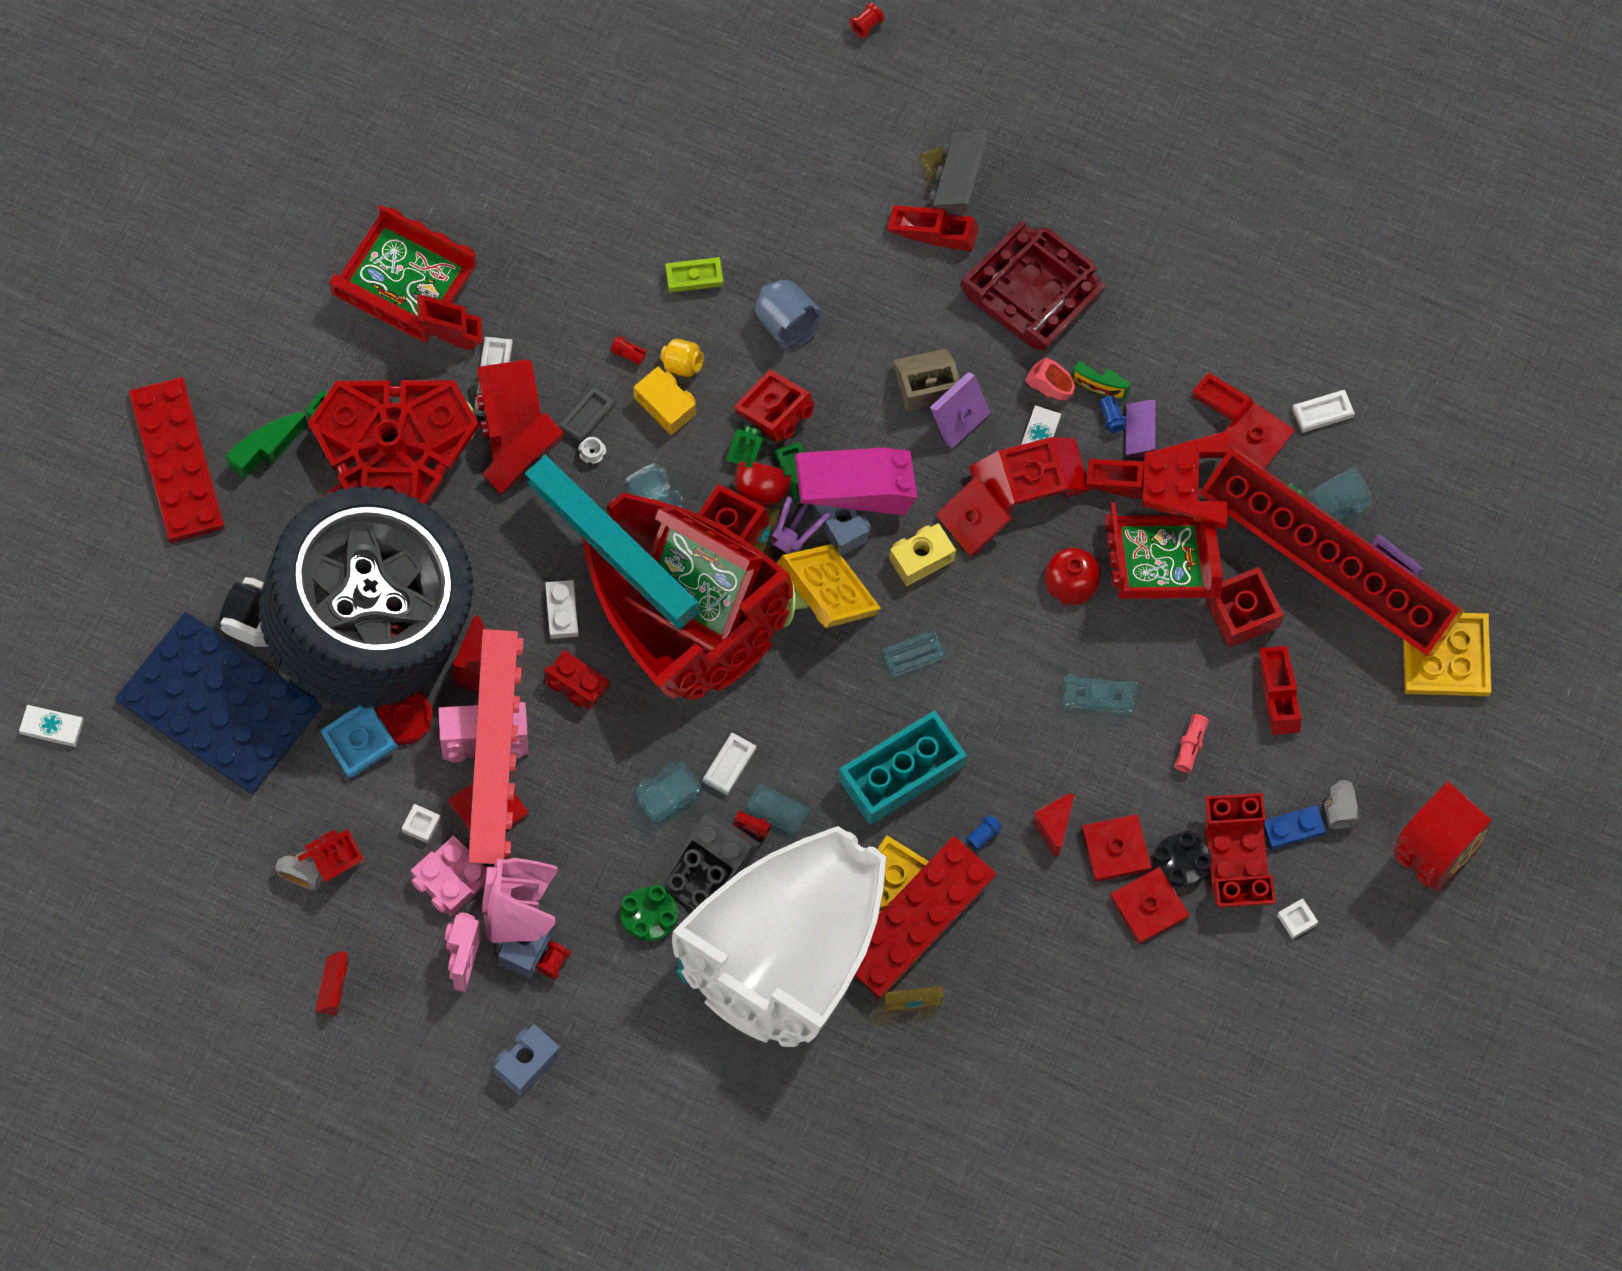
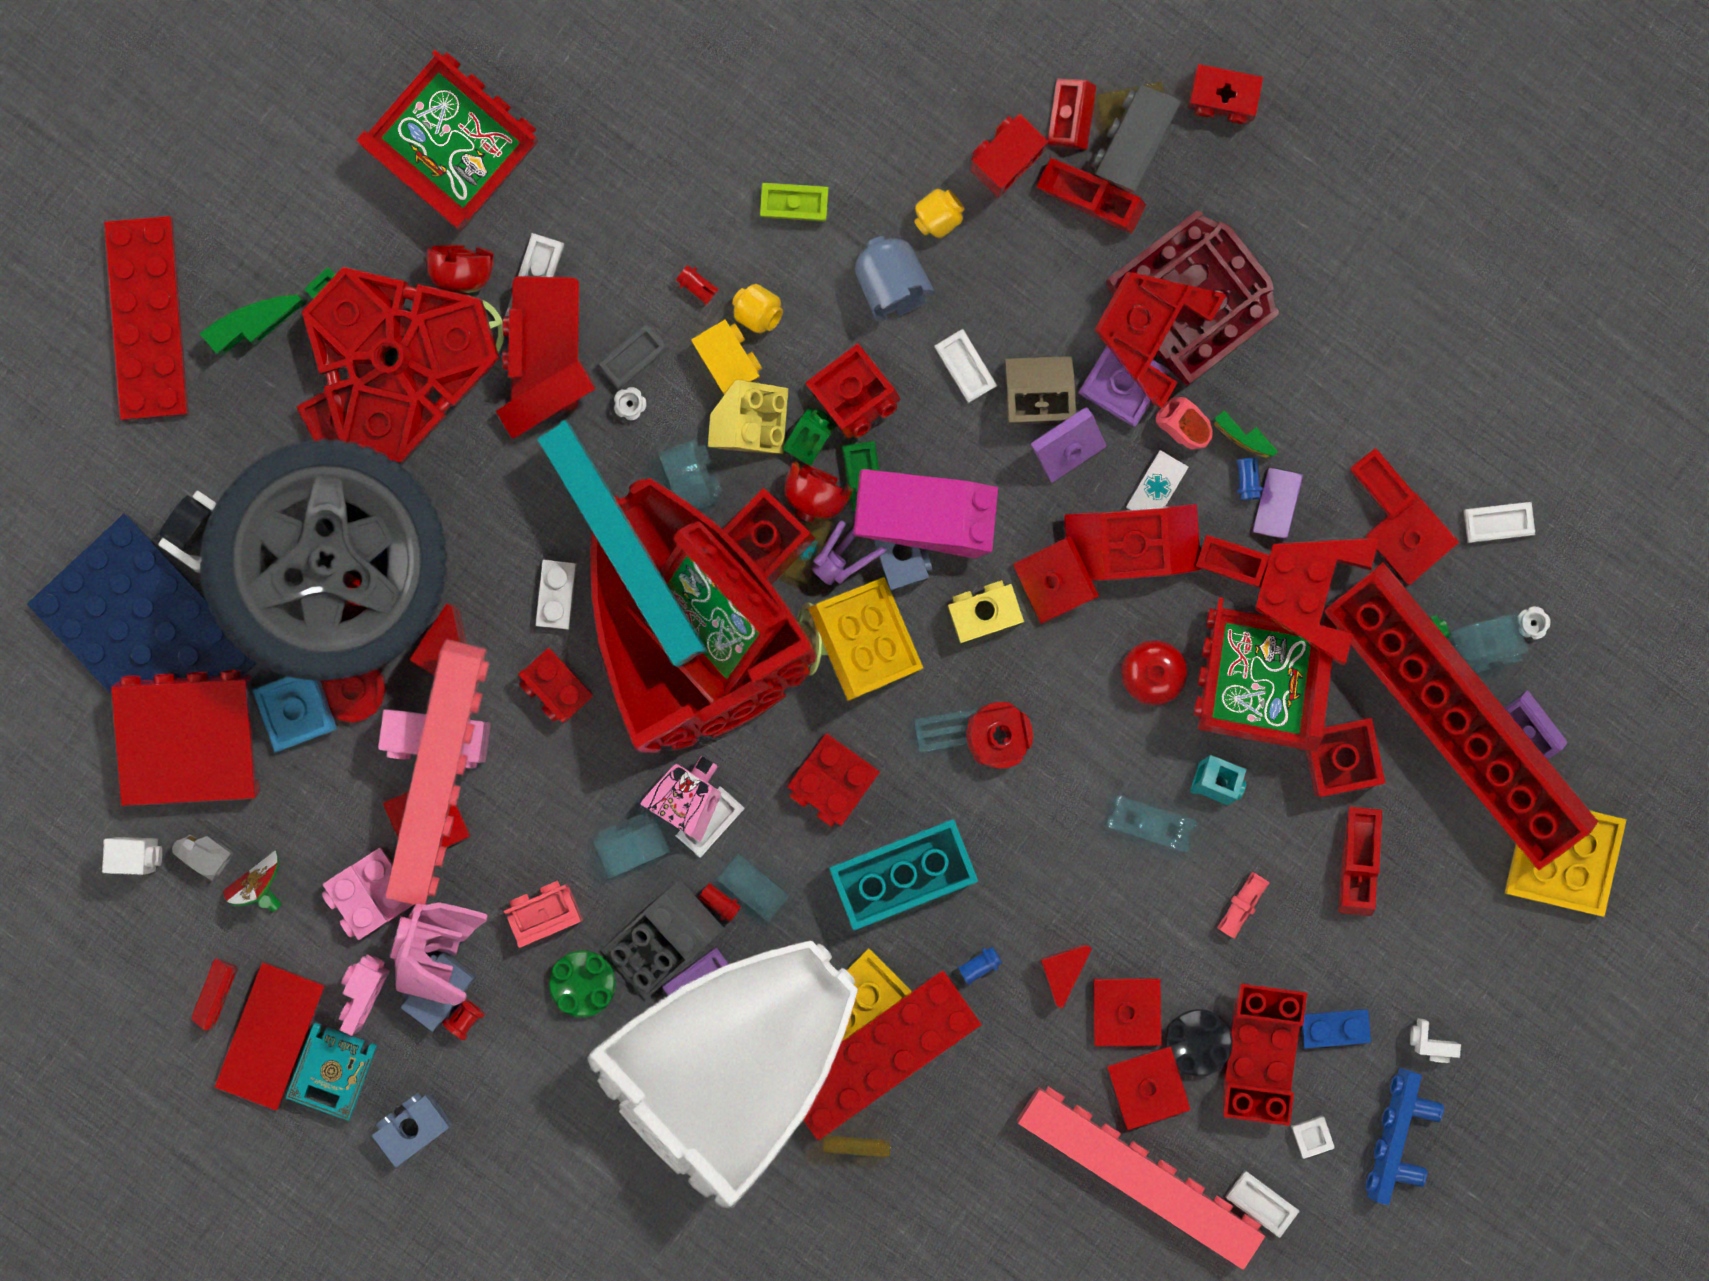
camera: 20 degrees right, 20 degrees up
red bracket [297,829,364,882] -> none
white tile [401,804,441,844] -> none
red slope [417,294,483,350] -> none
light grey rock [1324,780,1359,830] -> none
red brick [1393,781,1492,892] -> none
none -> white brick [103,837,162,875]
none -> red panel [111,670,260,806]
none -> red tile [215,962,326,1111]
none -> shield [223,850,281,912]
none -> teal container [286,1023,378,1121]
none -> red cylinder [427,244,494,296]
none -> coral hinge [504,881,583,948]
none -> bright pink torso [640,756,721,842]
none -> light yellow slope [708,380,788,454]
none -> red plate [787,733,880,827]
none -> yellow head [914,189,965,238]
none -> white tile [934,329,997,403]
none -> red plate [967,702,1033,769]
none -> red brick [971,113,1048,199]
none -> coral brick [1017,1086,1265,1270]
none -> red slope [1048,79,1096,150]
none -> medium lavender plate [1078,346,1169,428]
none -> red wing [1094,272,1226,408]
none -> red brick [1188,64,1264,124]
none -> teal brick [1190,755,1247,805]
none -> white tile [1225,1170,1299,1238]
none -> blue plate [1365,1067,1444,1205]
none -> white bracket [1410,1018,1461,1063]
none -> white plate [1517,606,1550,639]

